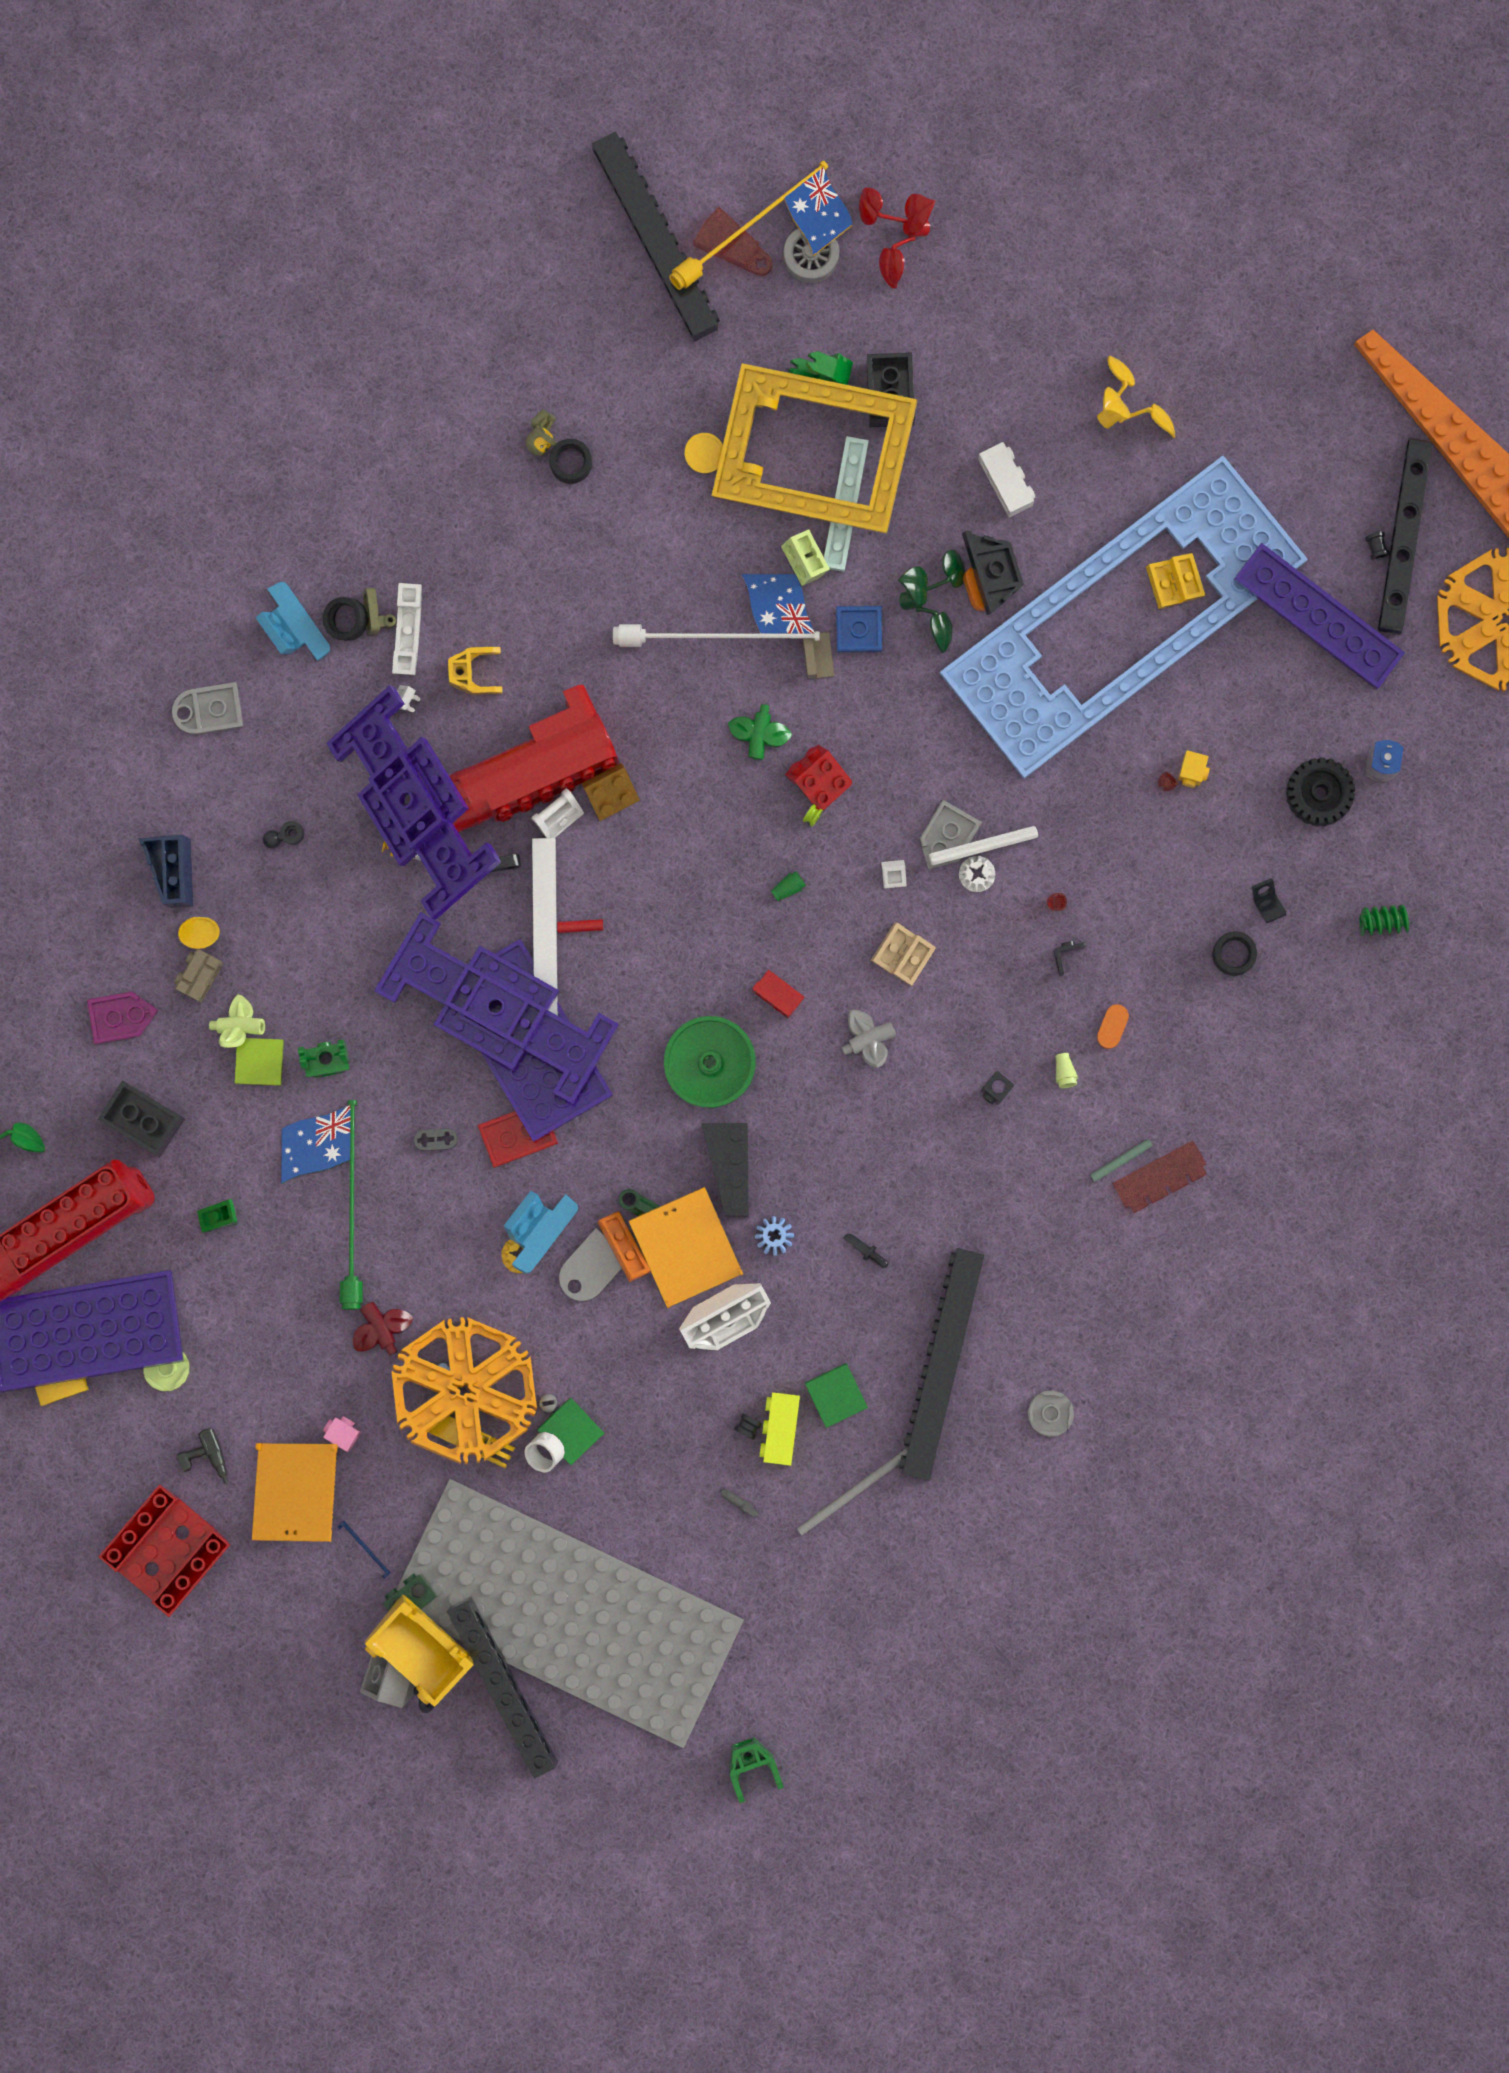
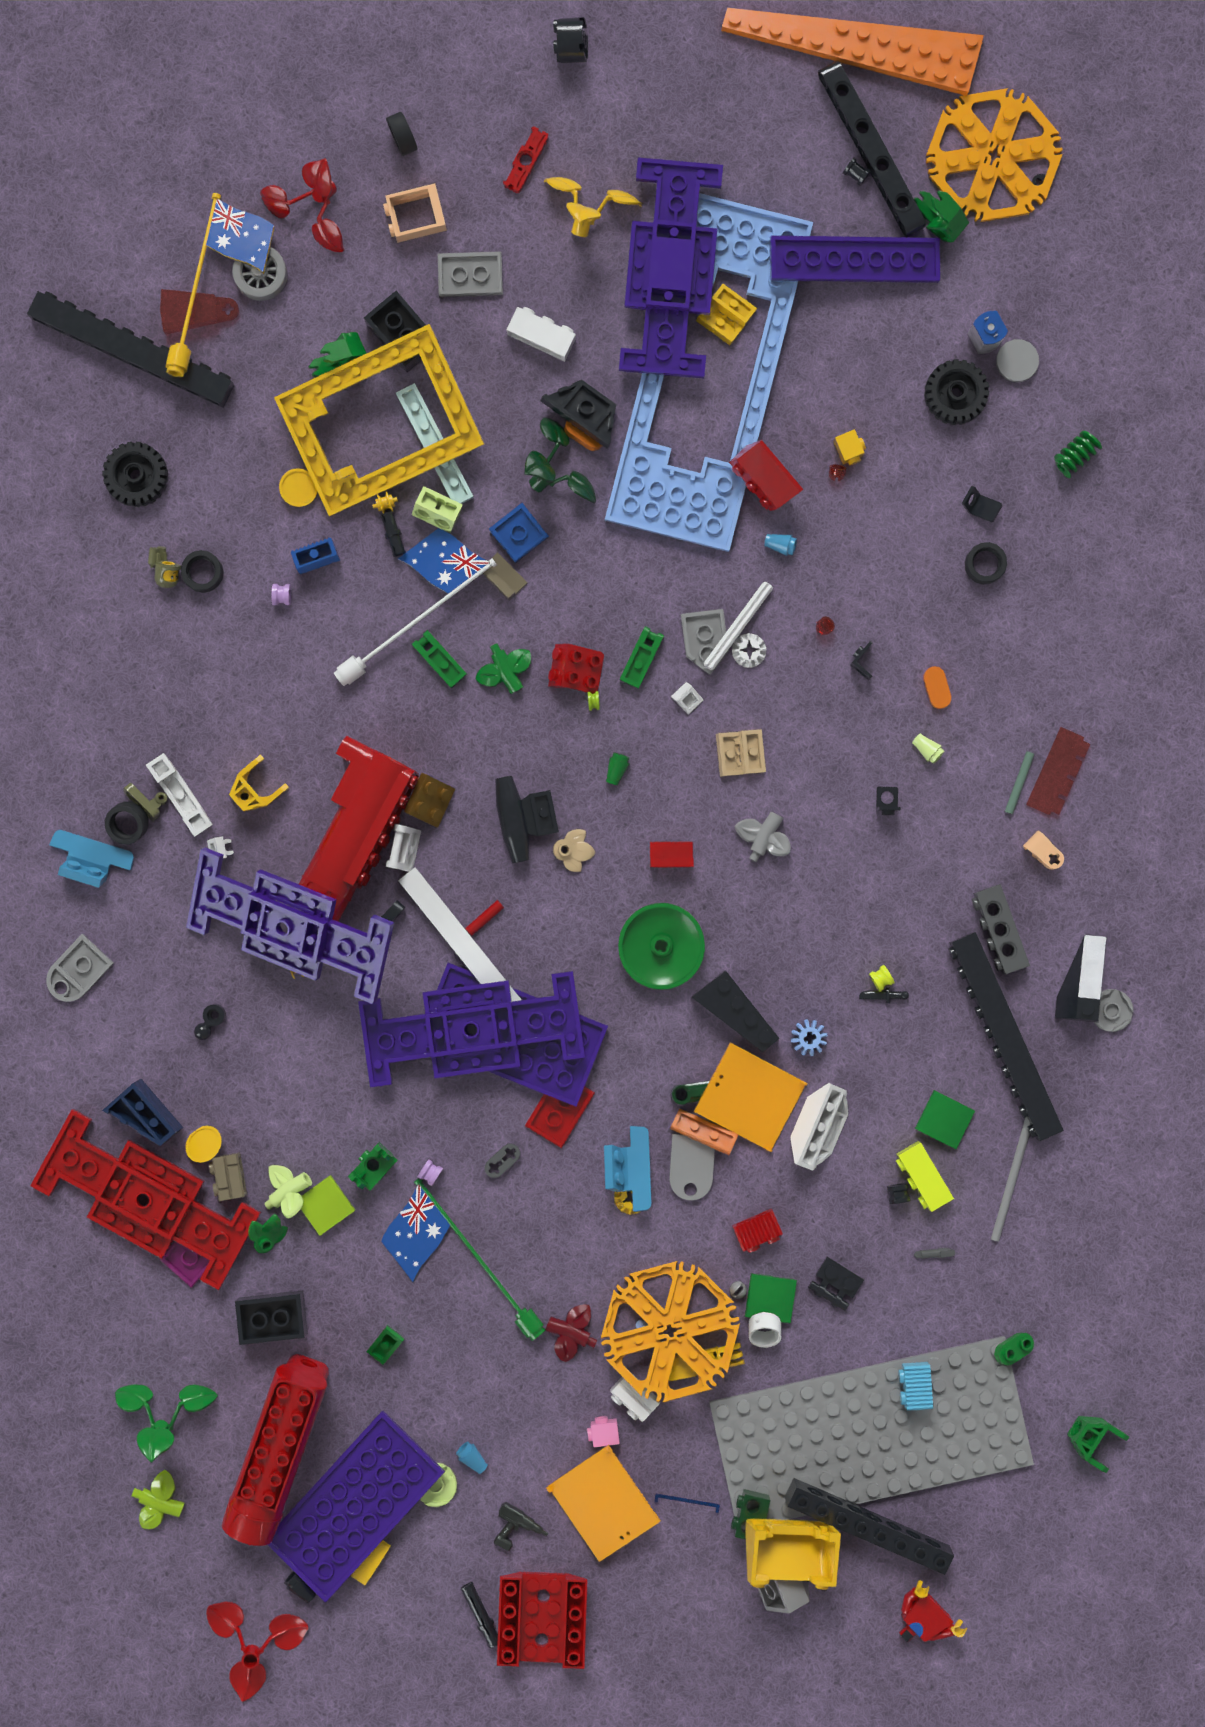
camera: 40 degrees left, 5 degrees up
none -> red piece [30,1109,262,1290]
none -> black wheel [102,441,168,507]
none -> green plate [248,1214,288,1254]
none -> lavender wheel [272,584,291,606]
none -> blue brick [291,537,340,575]
none -> yellow wheel [372,491,398,514]
none -> black pin [380,512,406,557]
none -> light nougat window [383,184,447,243]
none -> black tyre [386,111,418,156]
none -> green plate [412,630,467,689]
none -> lavender wheel [417,1159,443,1186]
none -> light grey tile [437,252,503,297]
none -> dark azure cone [456,1442,488,1474]
none -> black pin [460,1582,498,1648]
none -> black plate [495,776,559,864]
none -> red piece [503,126,549,193]
none -> black brick [553,17,588,64]
none -> tan plate [553,829,595,872]
none -> white brick [610,1375,660,1422]
none -> dark purple piece [619,157,723,379]
none -> green plate [619,626,664,689]
none -> red slope [729,440,803,511]
none -> red brick [732,1209,783,1253]
none -> dark azure cone [764,534,797,556]
none -> black plate [808,1256,864,1311]
none -> neon yellow wheel [869,965,895,992]
none -> medium azure brick [898,1362,933,1411]
none -> red torso [899,1580,967,1642]
none -> green piece [914,191,969,242]
none -> dark grey brick [972,884,1030,974]
none -> green plate [994,1332,1034,1365]
none -> light grey tile [996,339,1039,382]
none -> light nougat piece [1023,830,1064,870]
none -> black wedge [1055,935,1107,1023]

